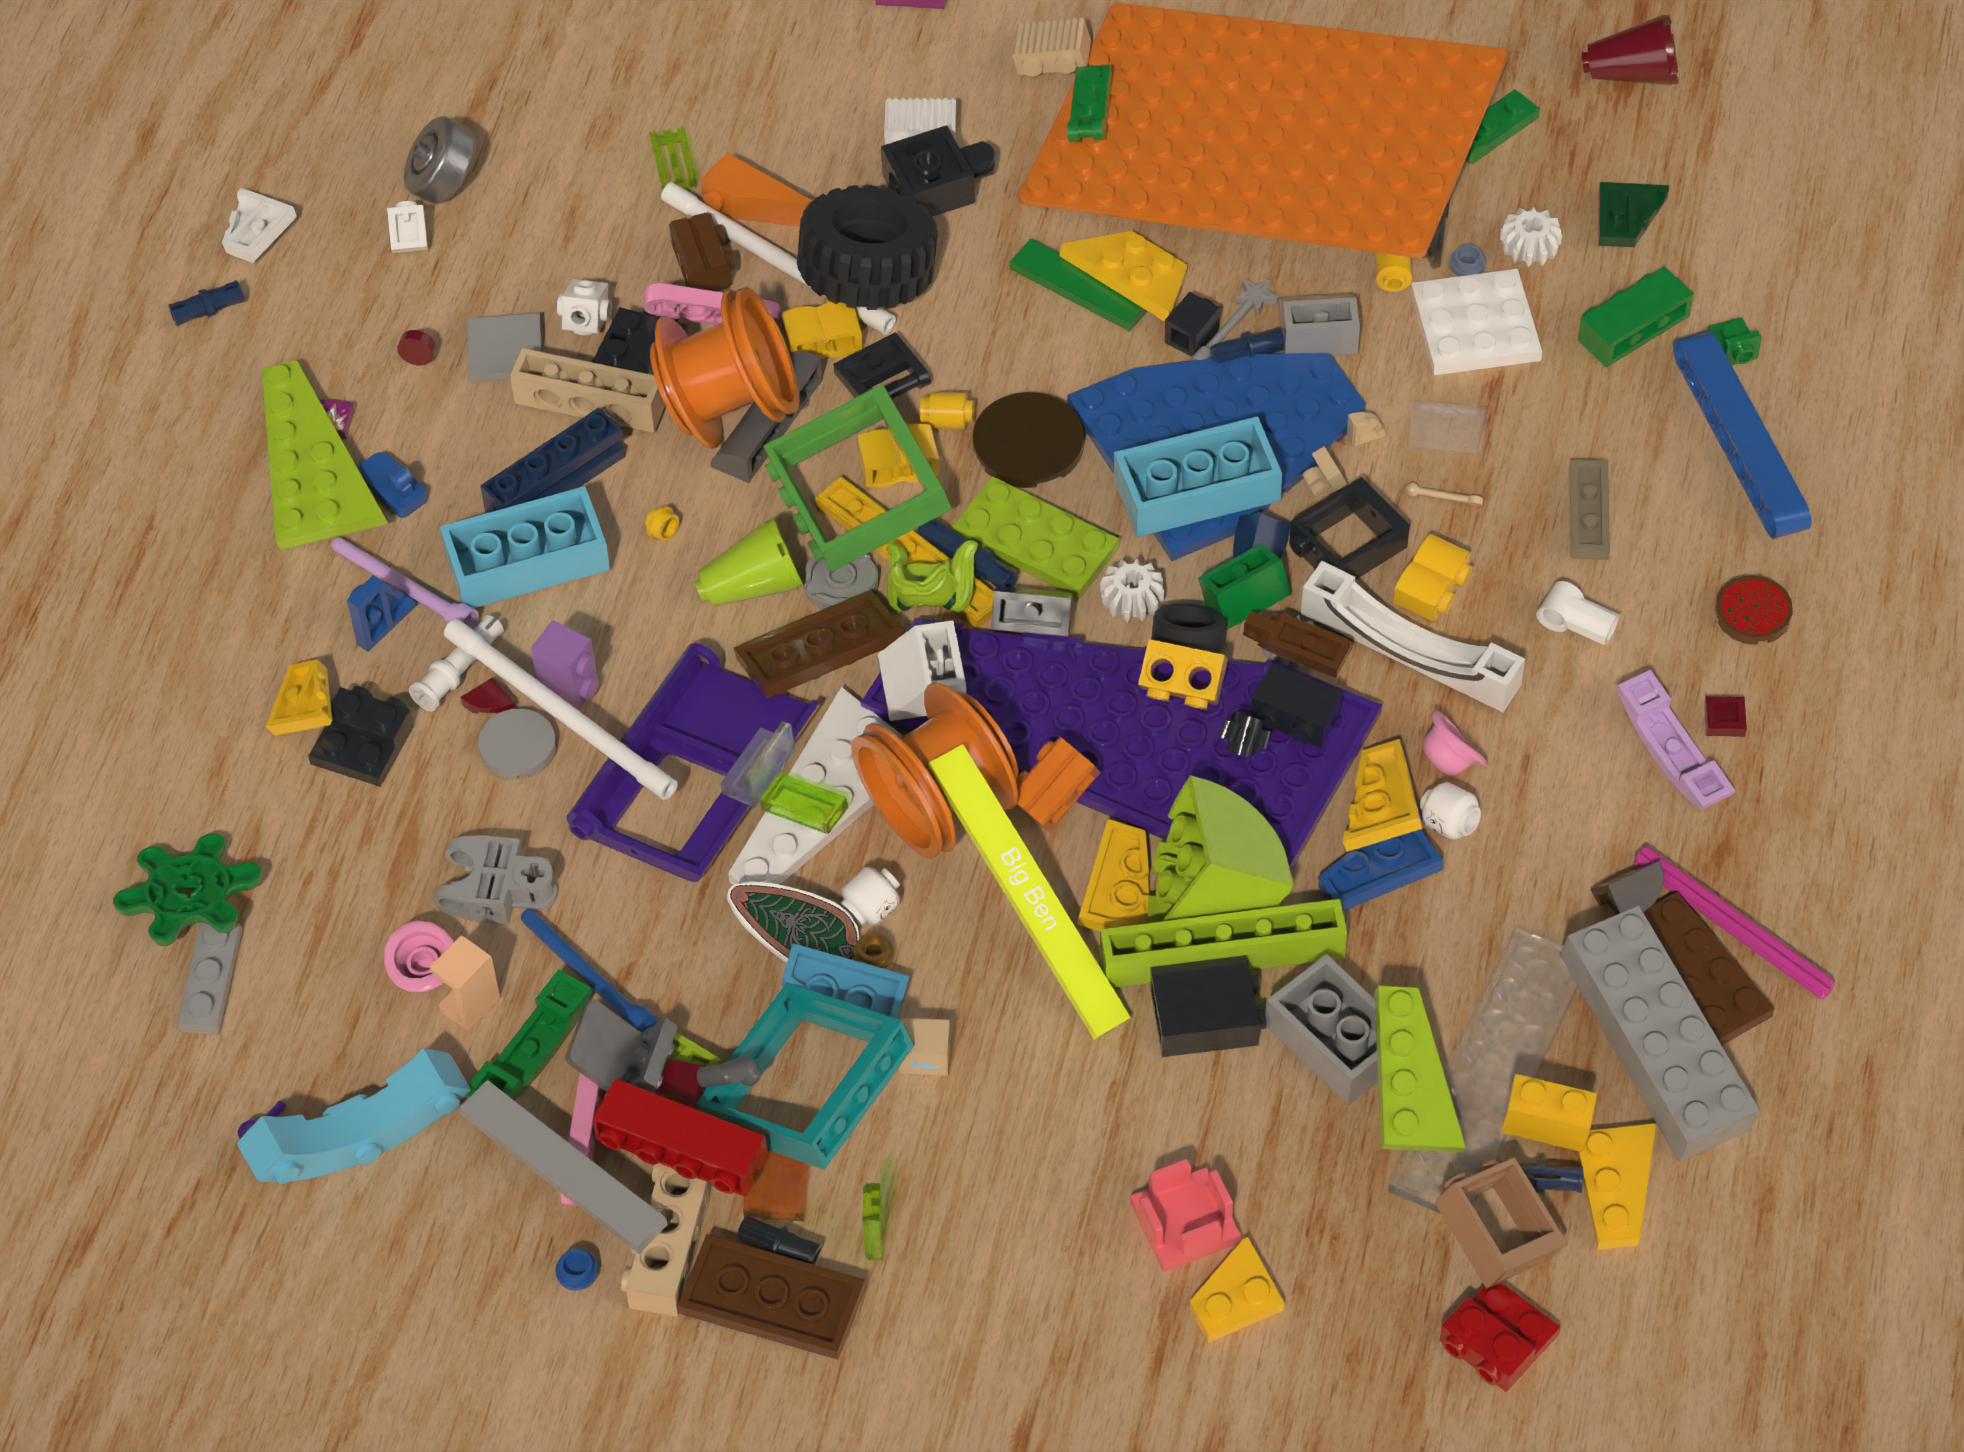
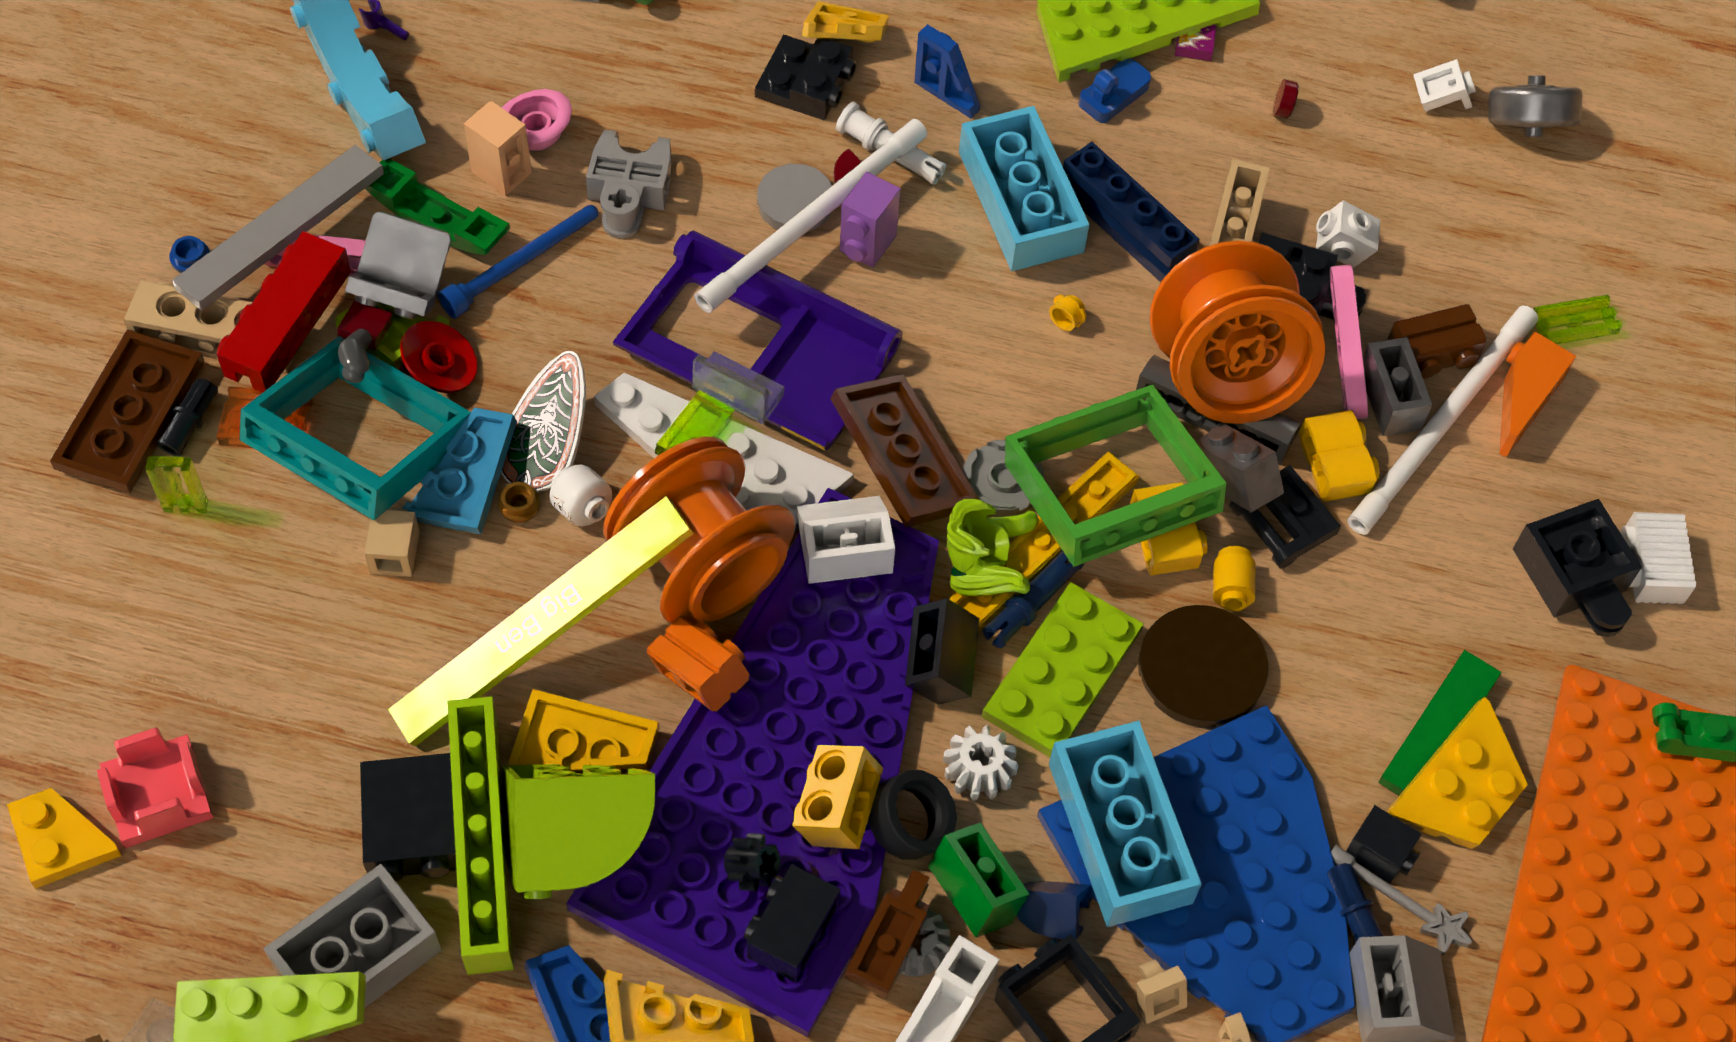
camera: 85 degrees right, 5 degrees up
lavender piece [331,537,479,629] -> none
light grey tile [467,313,542,383] -> none
lime cone [694,518,804,606] -> none
black tyre [797,185,938,310] -> none
none -> red dish [400,321,477,393]
none -> flat silver brick [1195,424,1284,512]
none -> flat silver brick [1363,337,1433,437]

